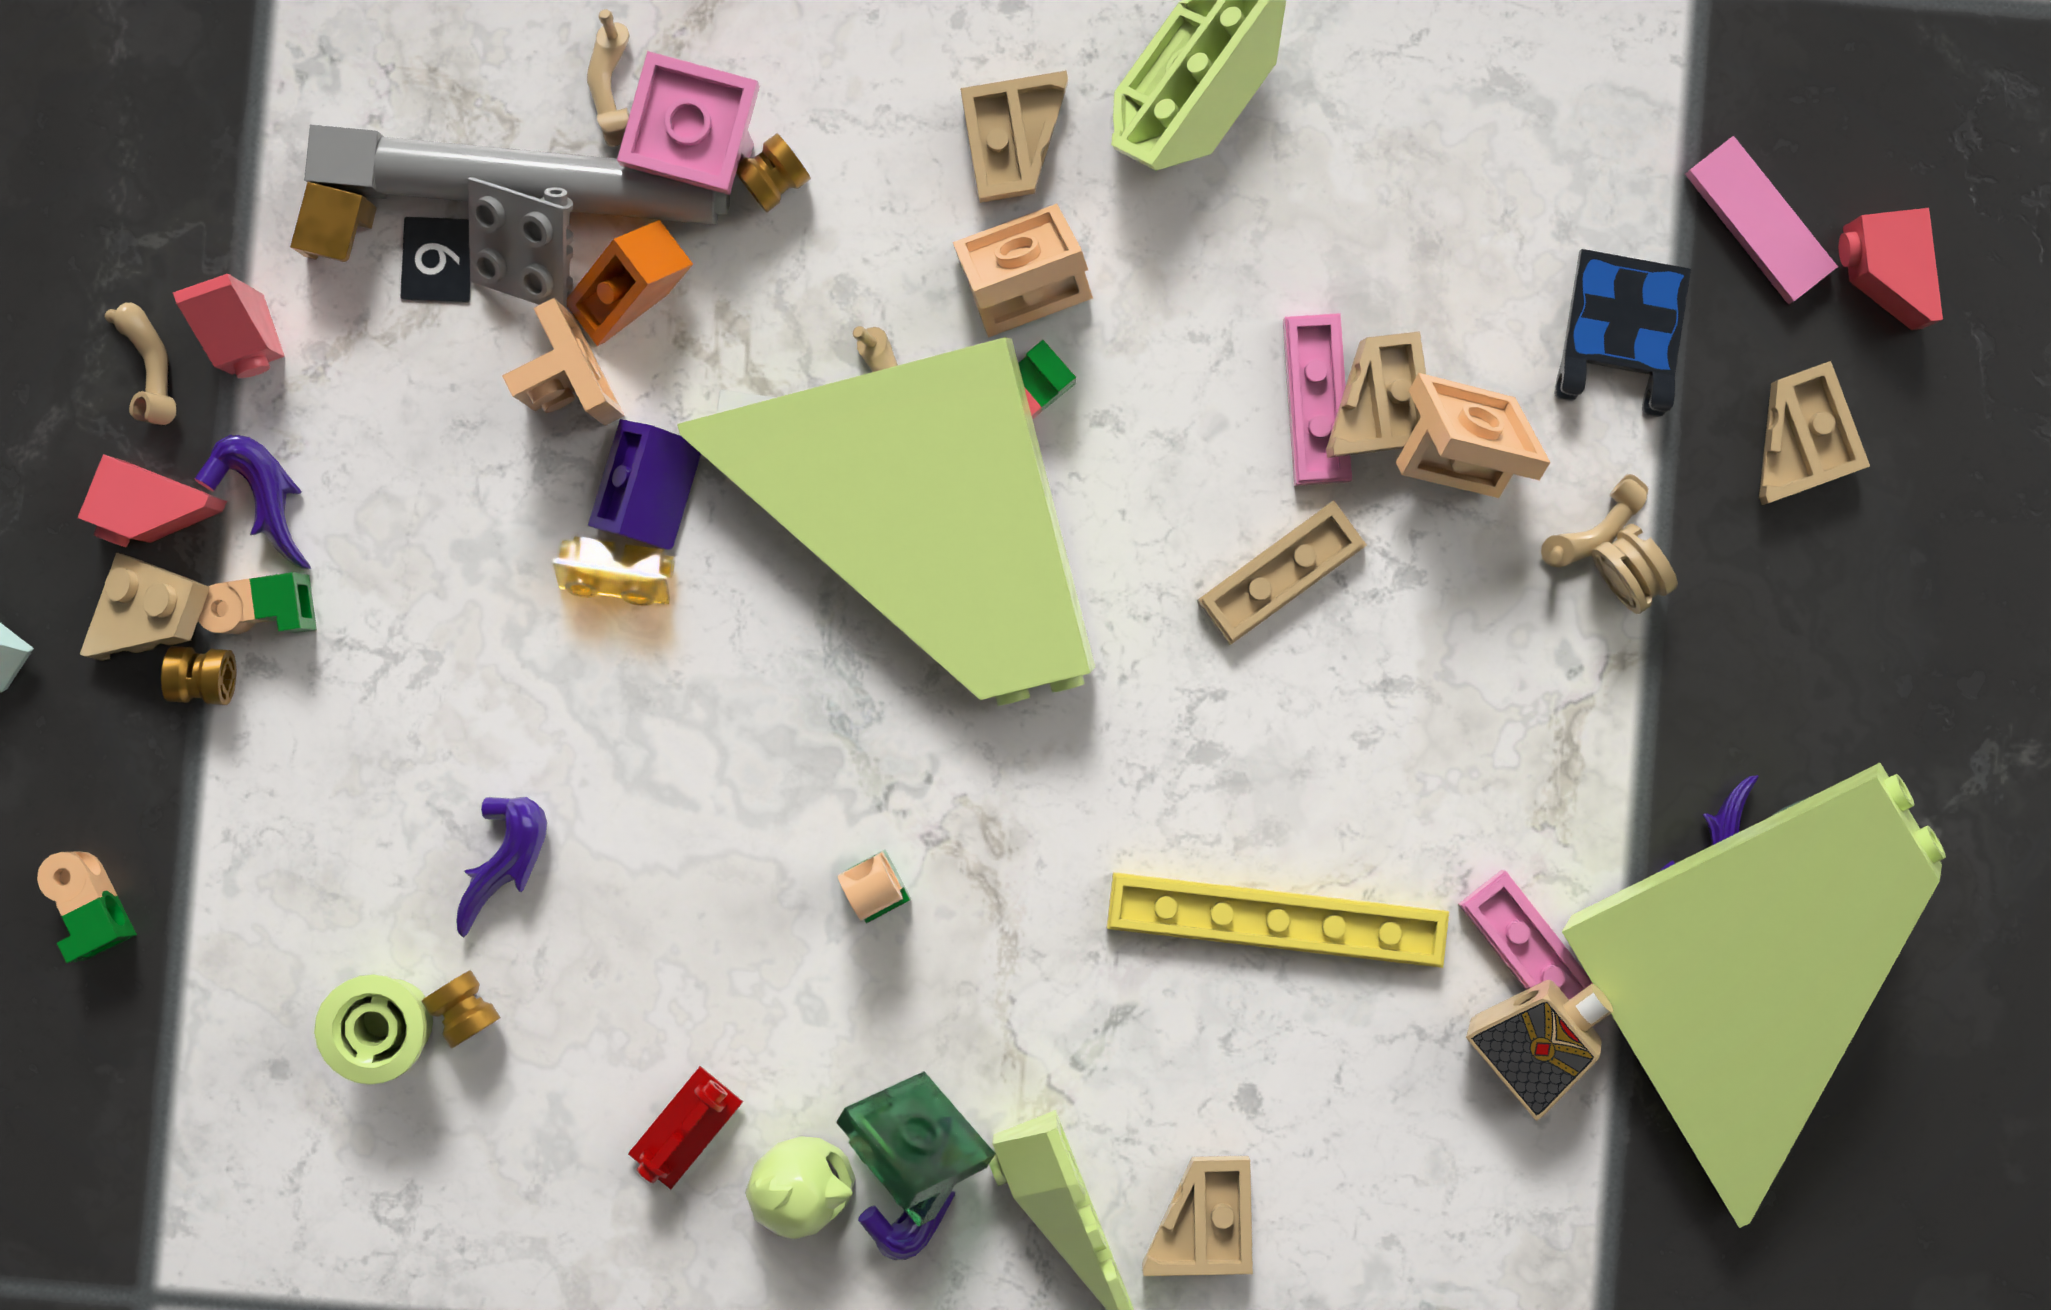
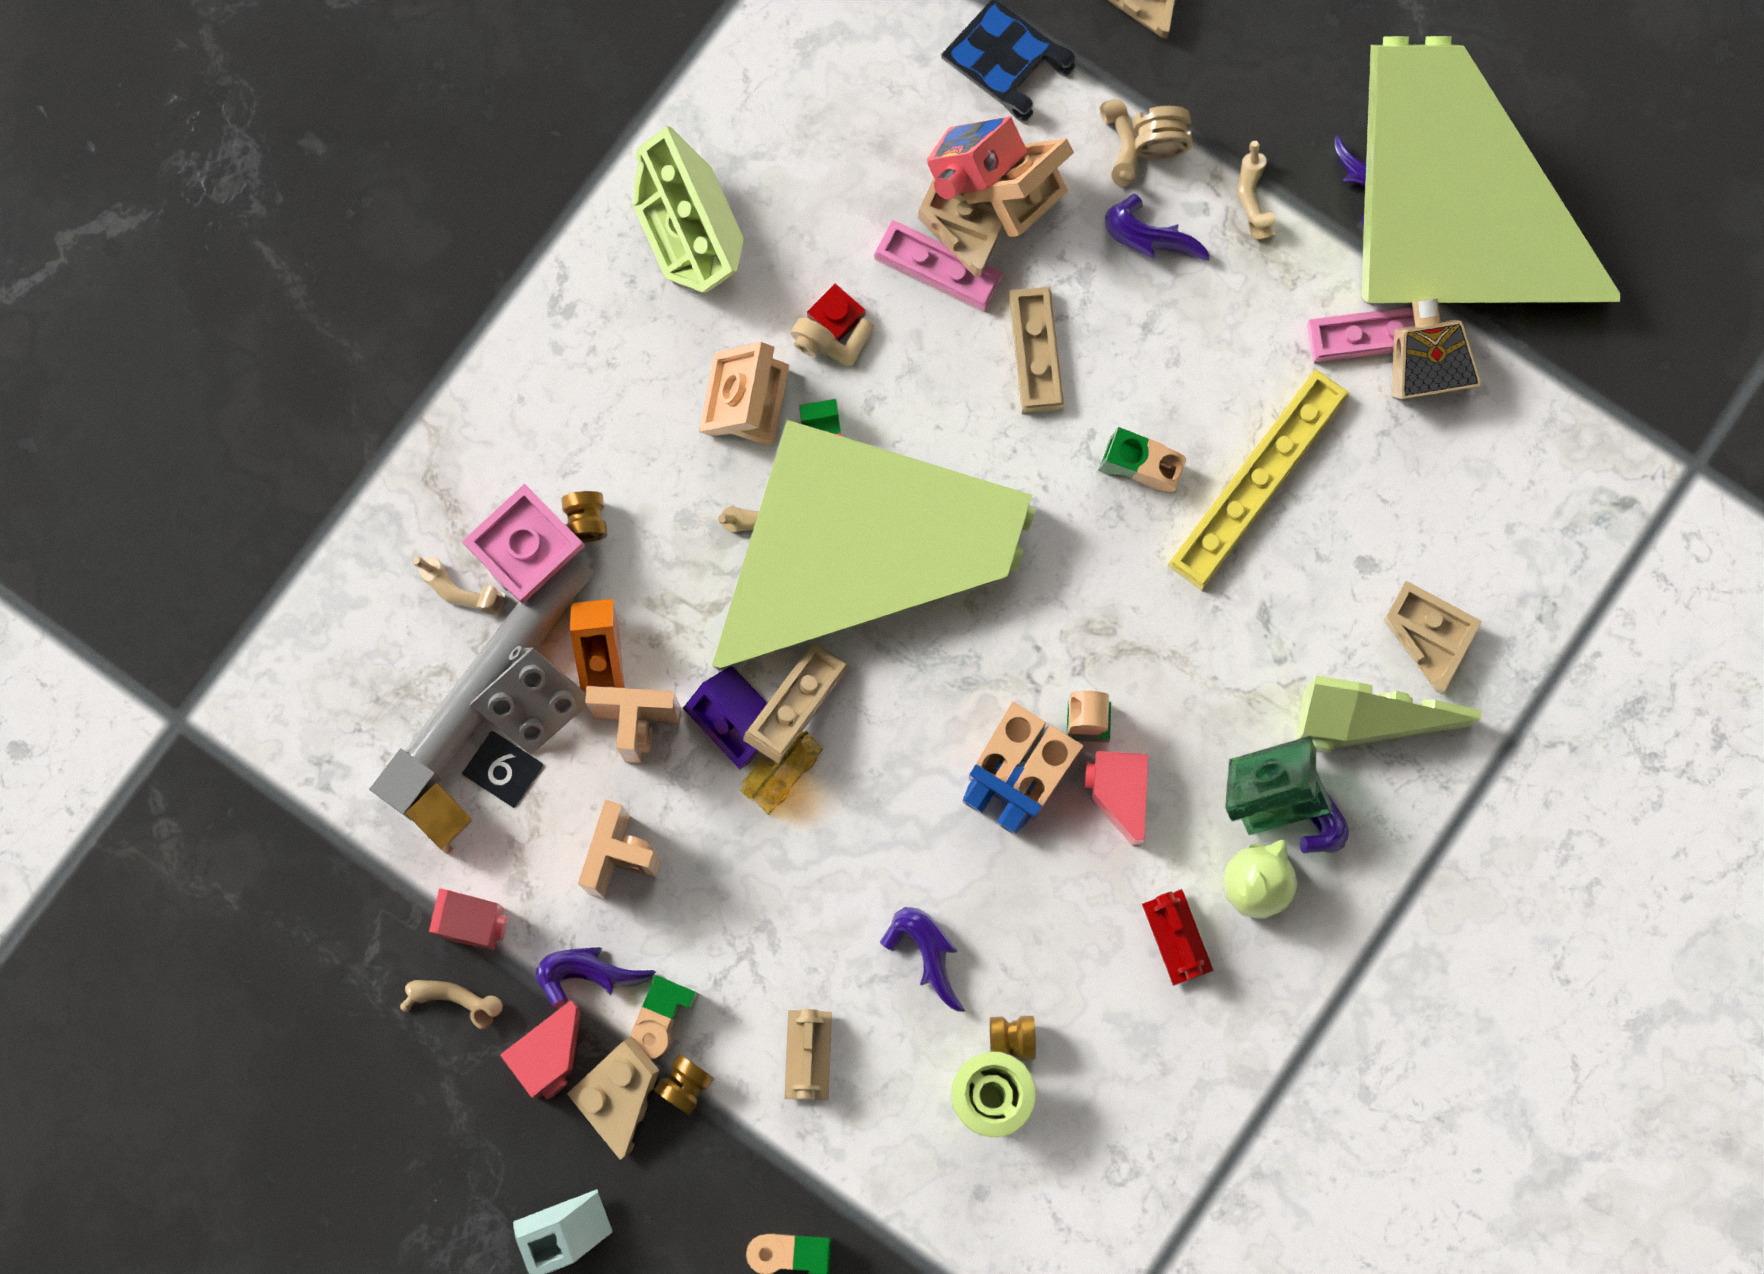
camera: 55 degrees left, 10 degrees down
tan wing [960,70,1068,203] -> none
none -> light nougat bracket [578,800,661,899]
none -> tan tile [743,642,848,764]
none -> tan hinge [785,1009,832,1100]
none -> tan plate [790,317,875,366]
none -> red plate [807,283,865,342]
none -> coral torso [927,116,1028,199]
none -> light nougat hips [963,702,1084,836]
none -> coral slope [1084,751,1148,846]
none -> leg [1098,427,1186,492]
none -> dark purple piece [1104,193,1209,261]
none -> tan piece [1237,141,1275,240]

